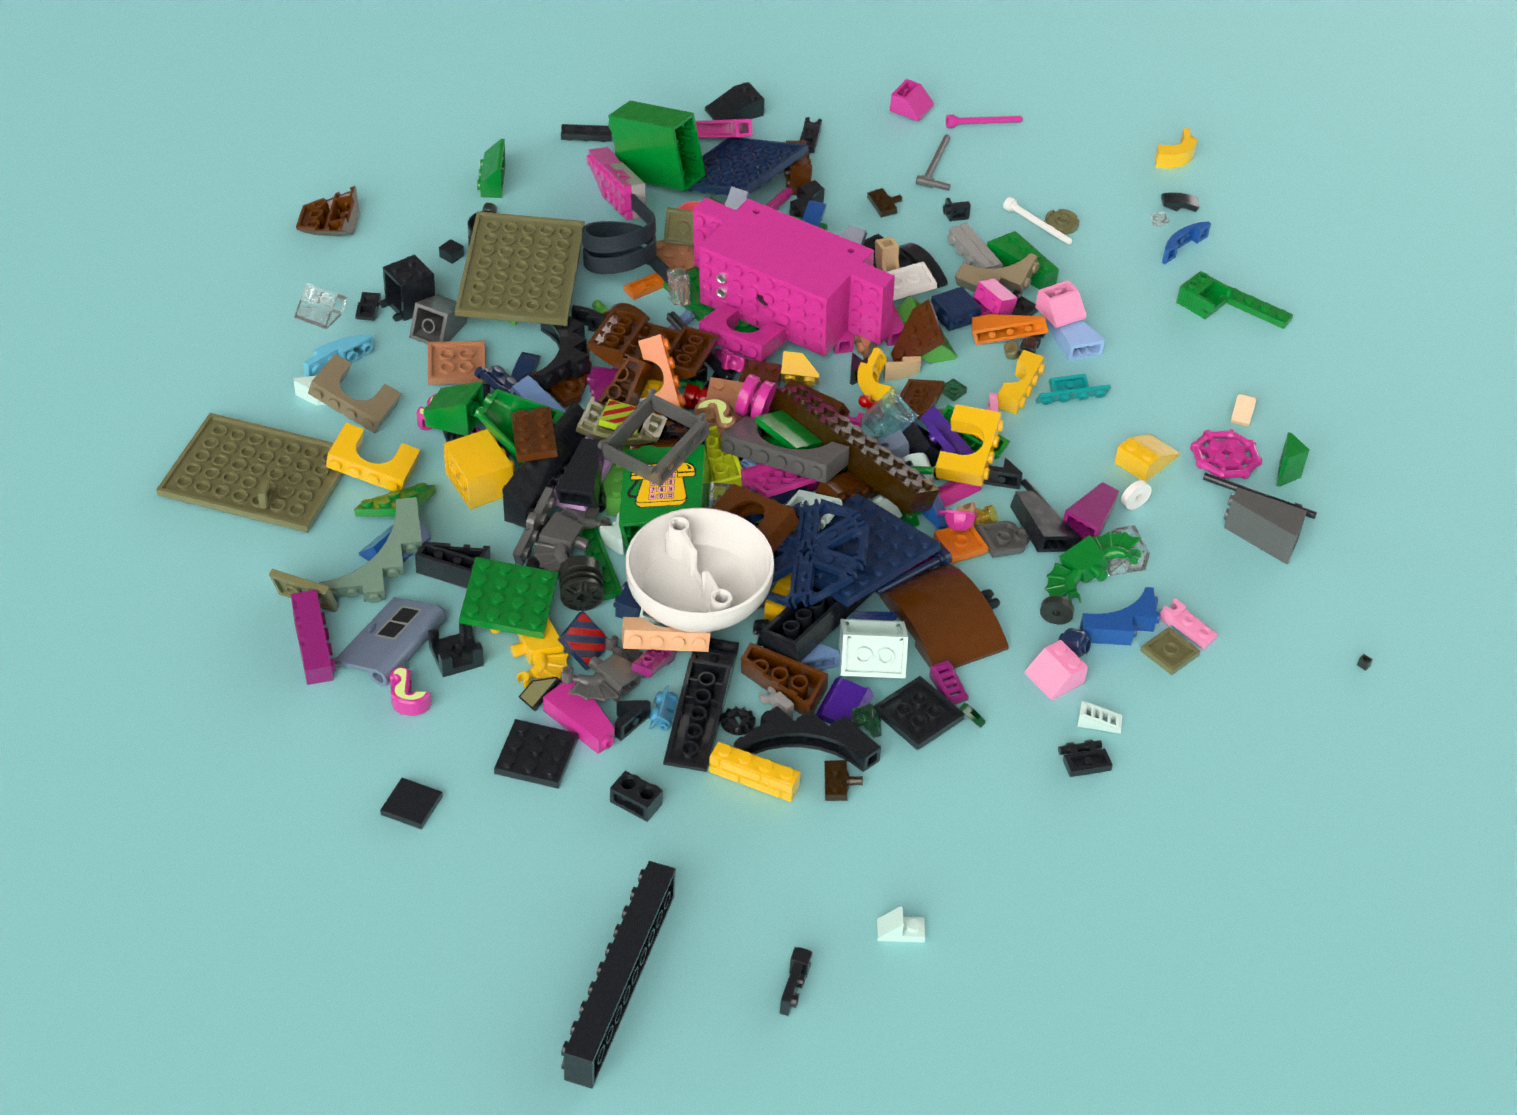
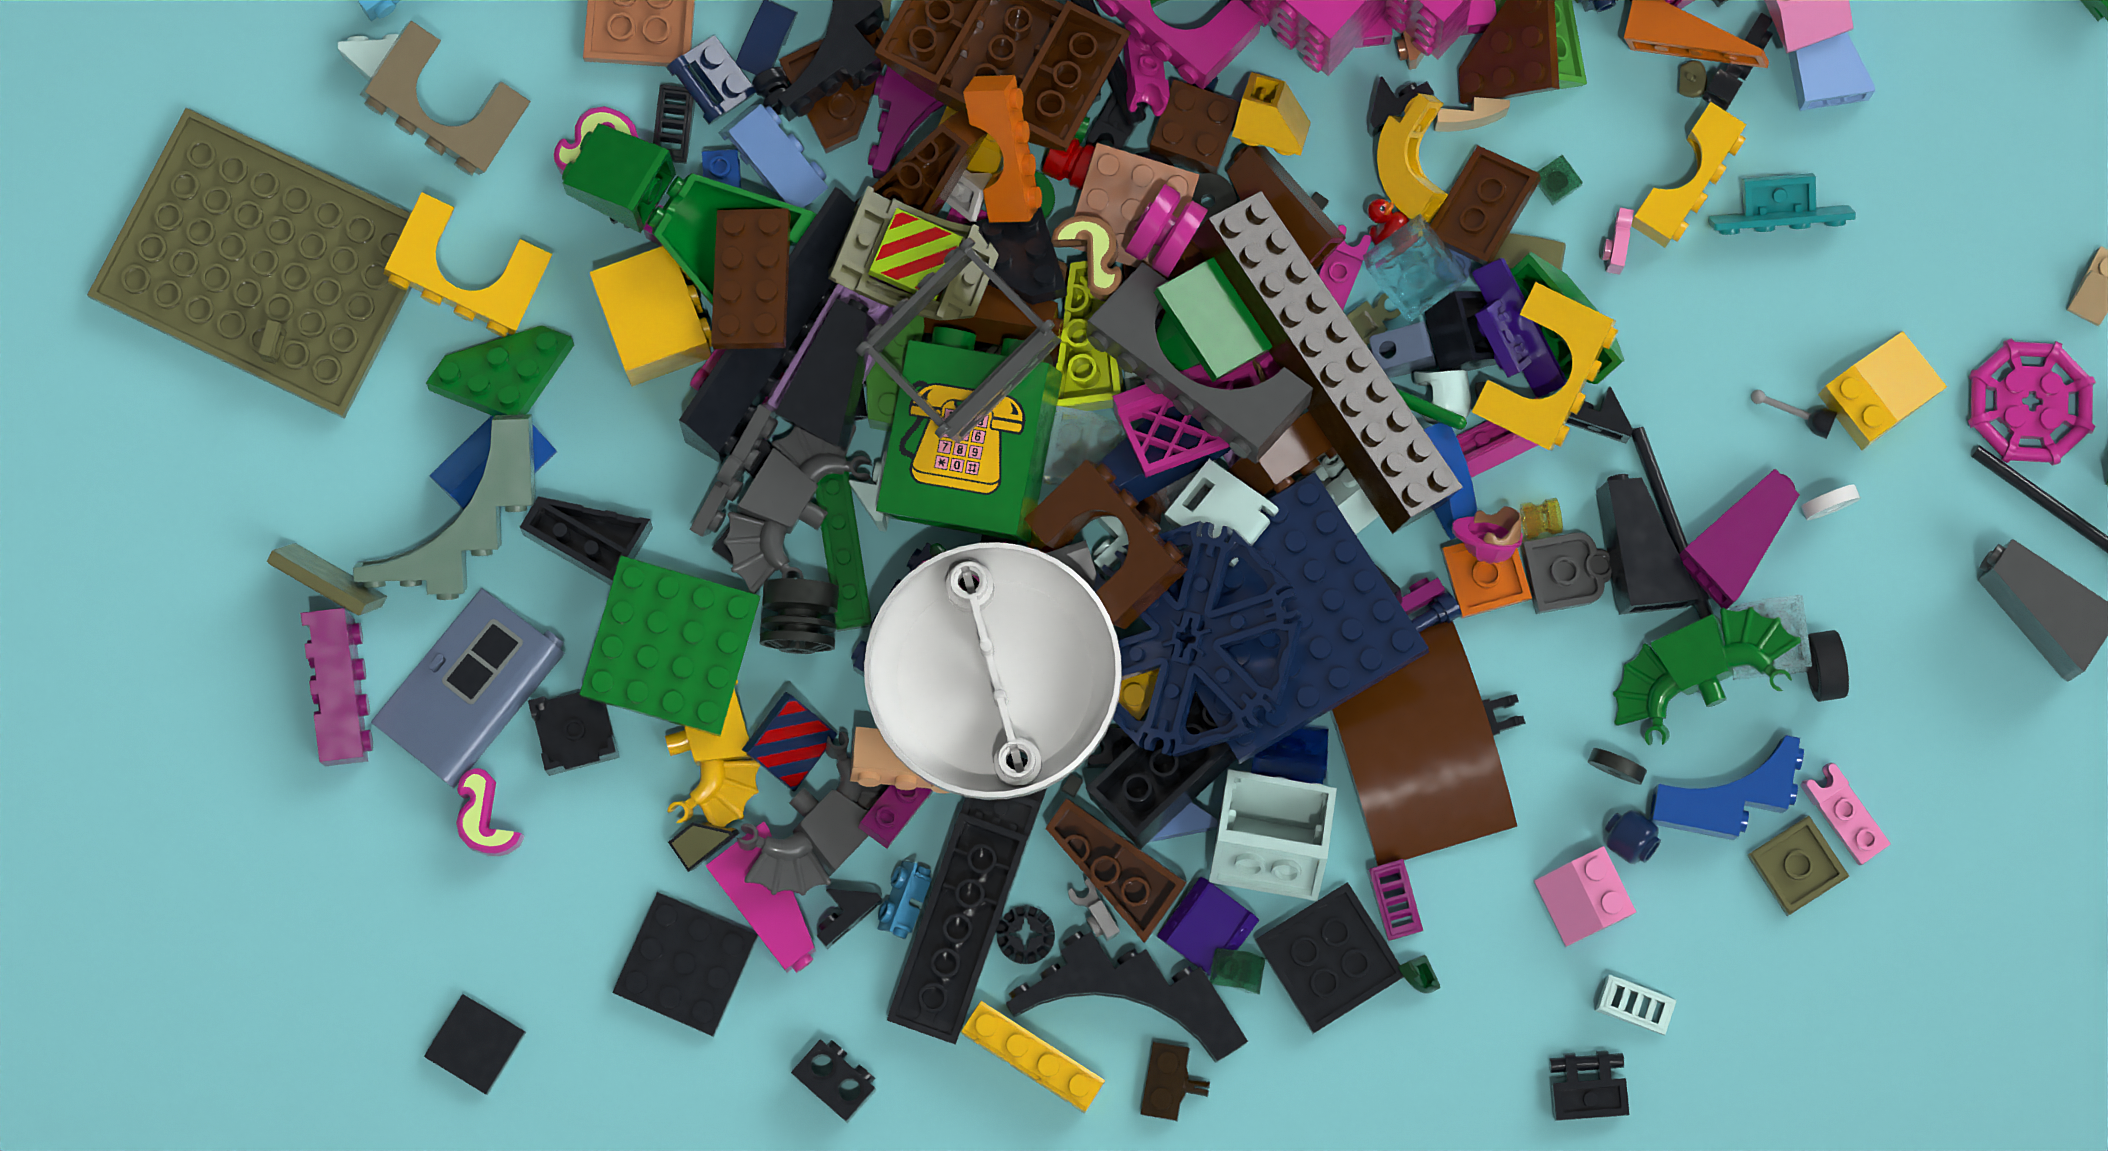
camera: 10 degrees right, 35 degrees up
none -> hinge [1751,390,1837,439]
none -> black tyre [1804,630,1849,702]

